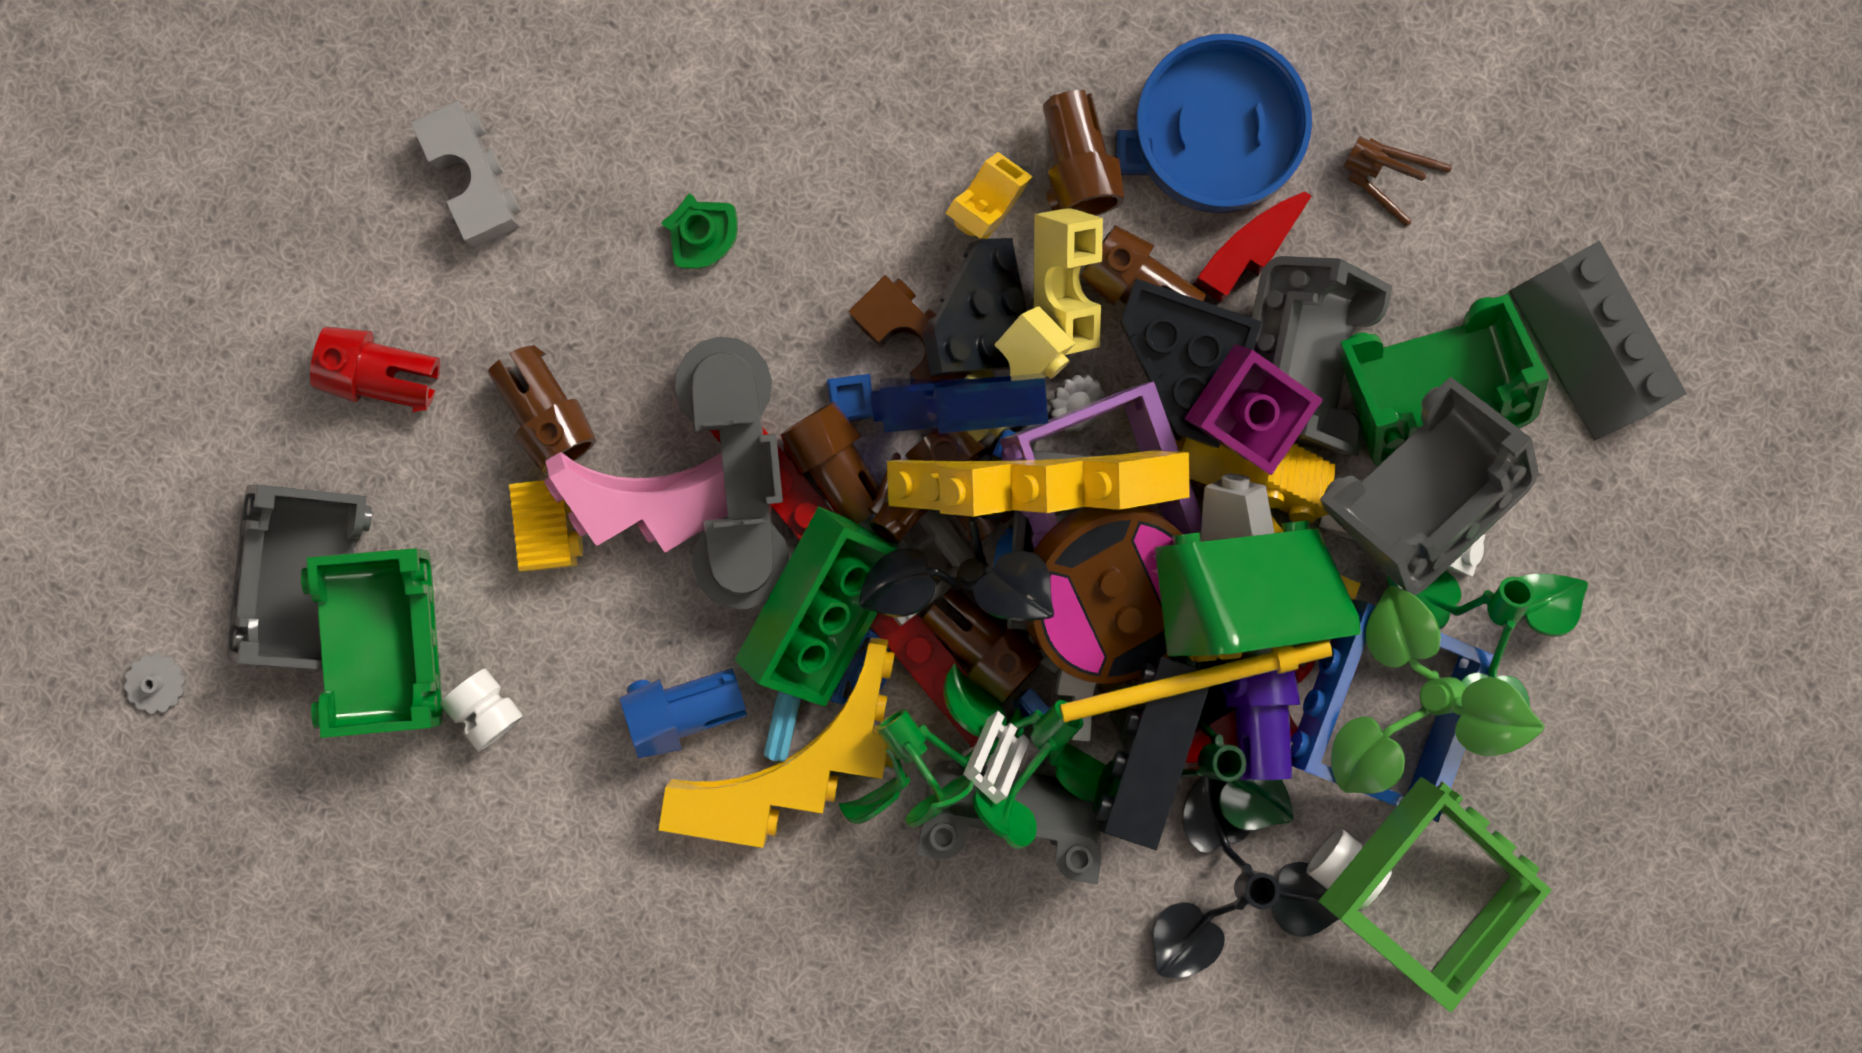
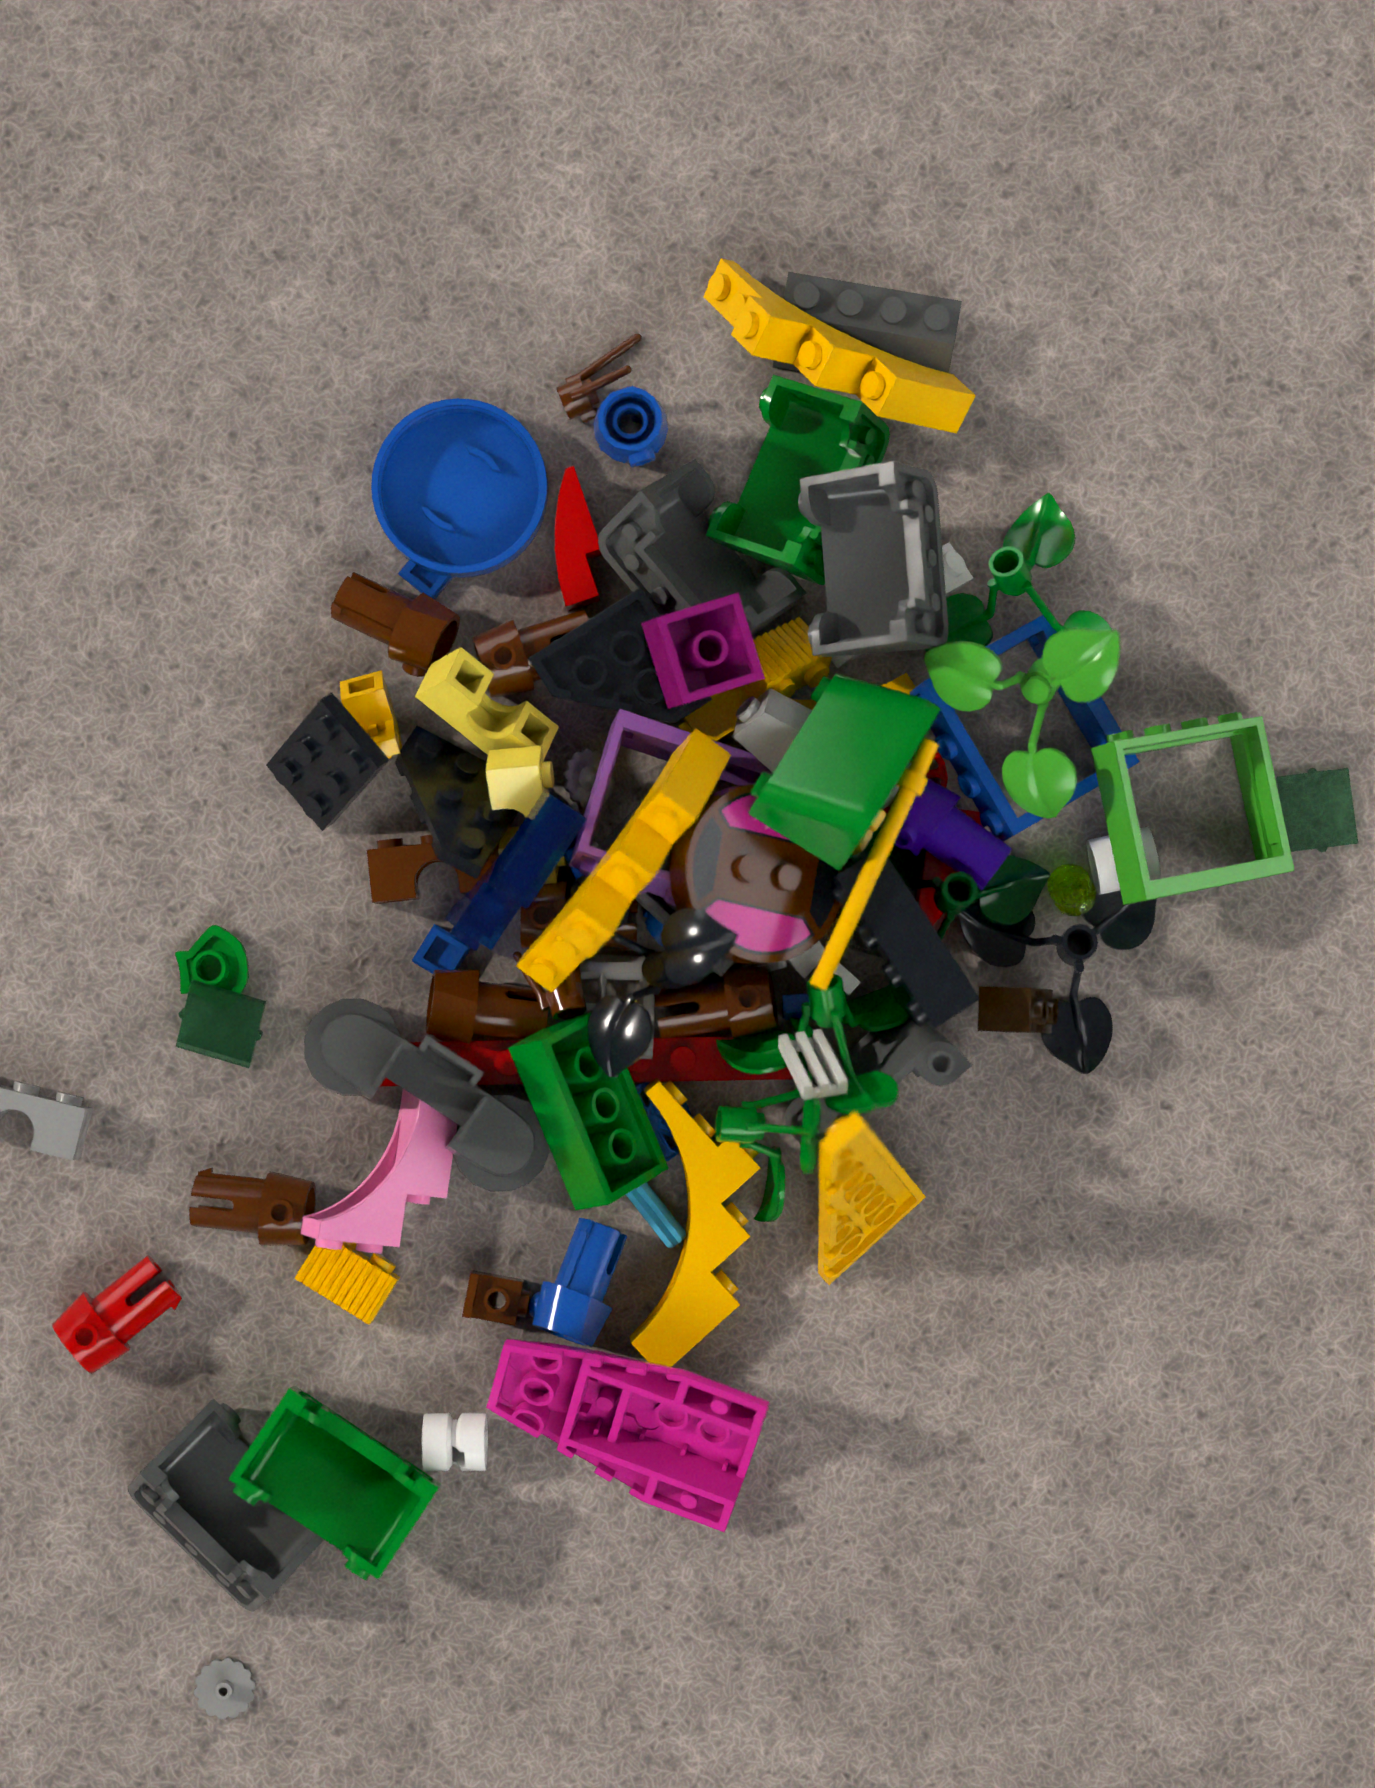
camera: 50 degrees left, 0 degrees up
none -> clear green piece [176,980,266,1068]
none -> black plate [266,692,390,831]
none -> reddish brown brick [462,1270,531,1326]
none -> dark pink wedge [486,1339,770,1533]
none -> blue piece [593,386,668,467]
none -> yellow arch [703,258,976,434]
none -> yellow wing [818,1112,926,1285]
none -> dark brown brick [978,986,1059,1034]
none -> clear neon green wheel [1047,864,1096,916]
none -> clear green piece [1276,768,1358,853]

